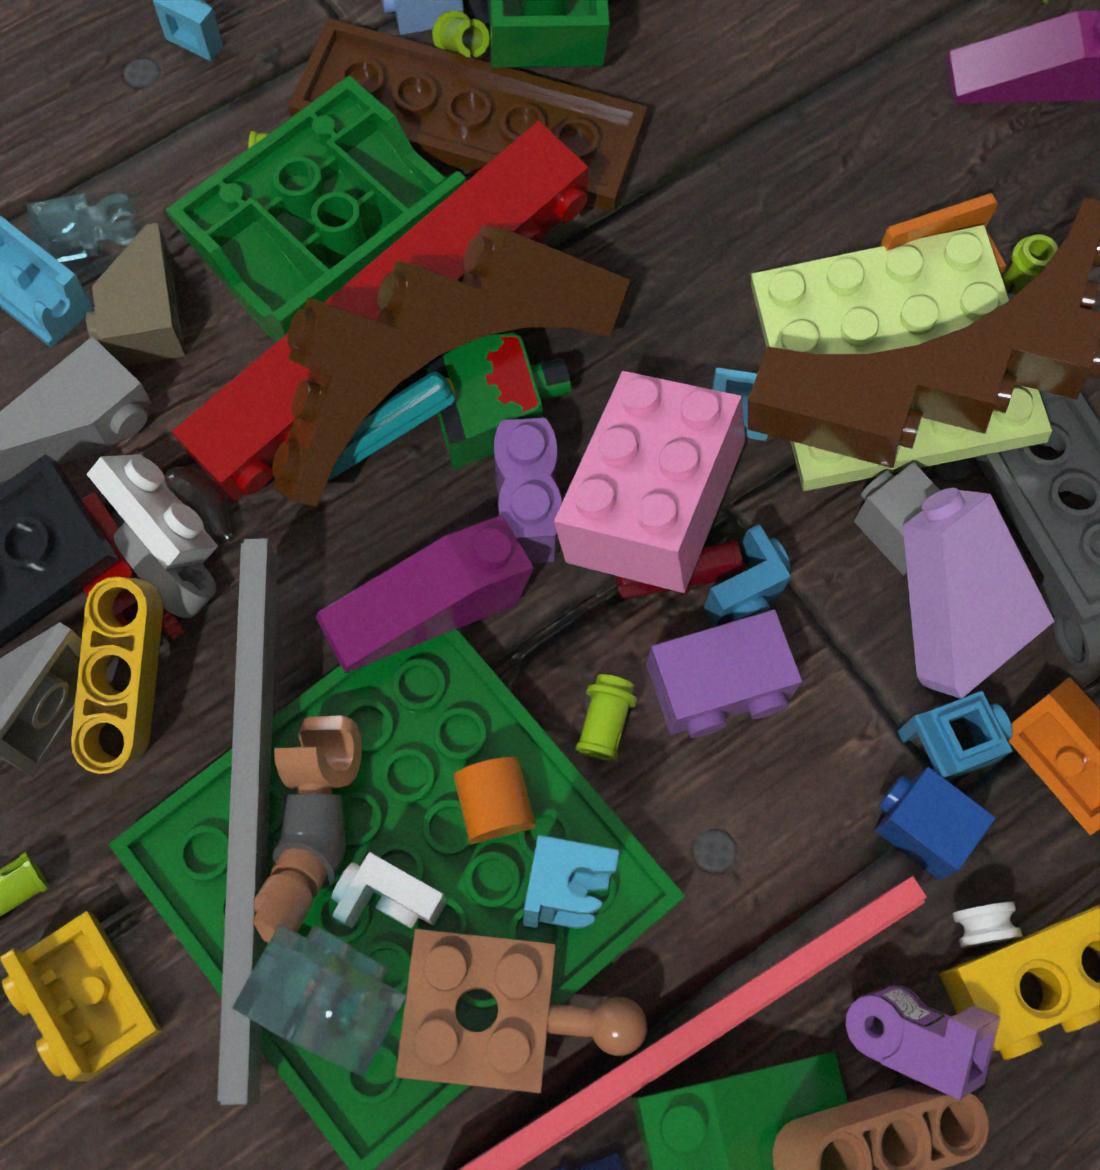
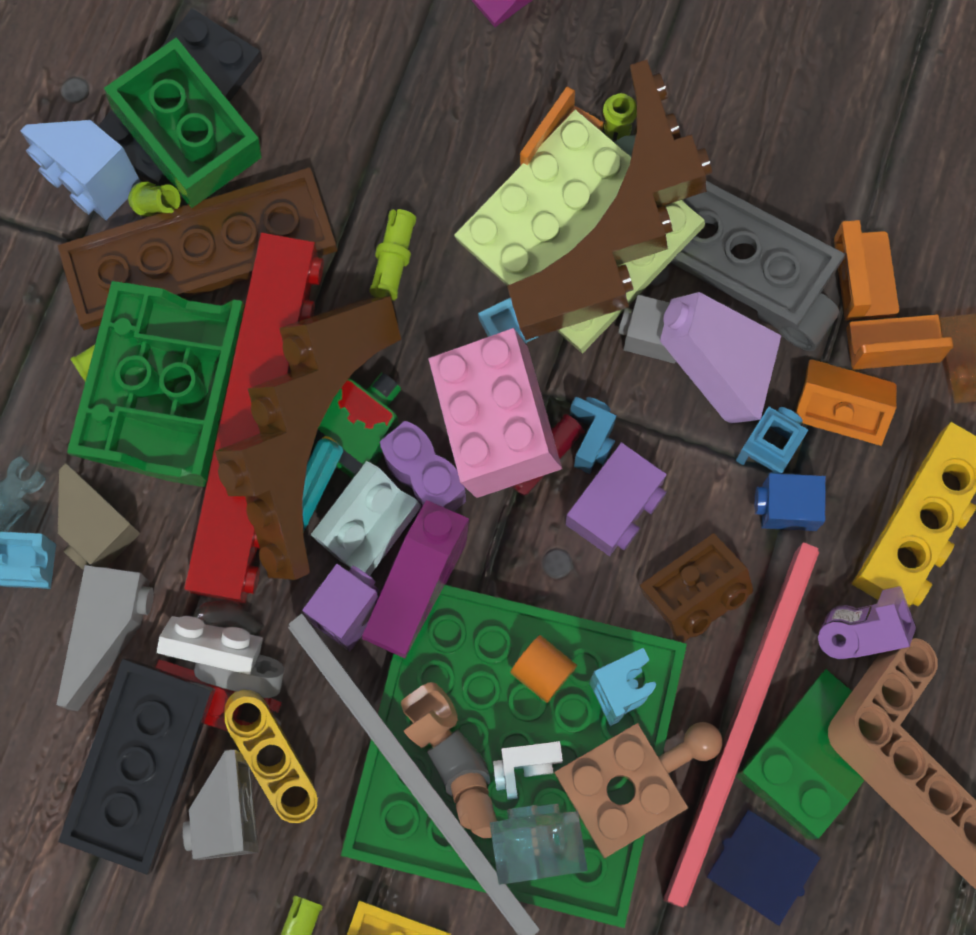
camera: 30 degrees left, 5 degrees up
lime pin [575,674,637,762] -> none
white bush [953,902,1023,948] -> none
none -> medium lavender brick [302,564,379,651]
none -> light aqua bracket [311,461,421,576]
none -> lime pin [369,209,416,301]
none -> reddish brown bracket [639,533,753,643]

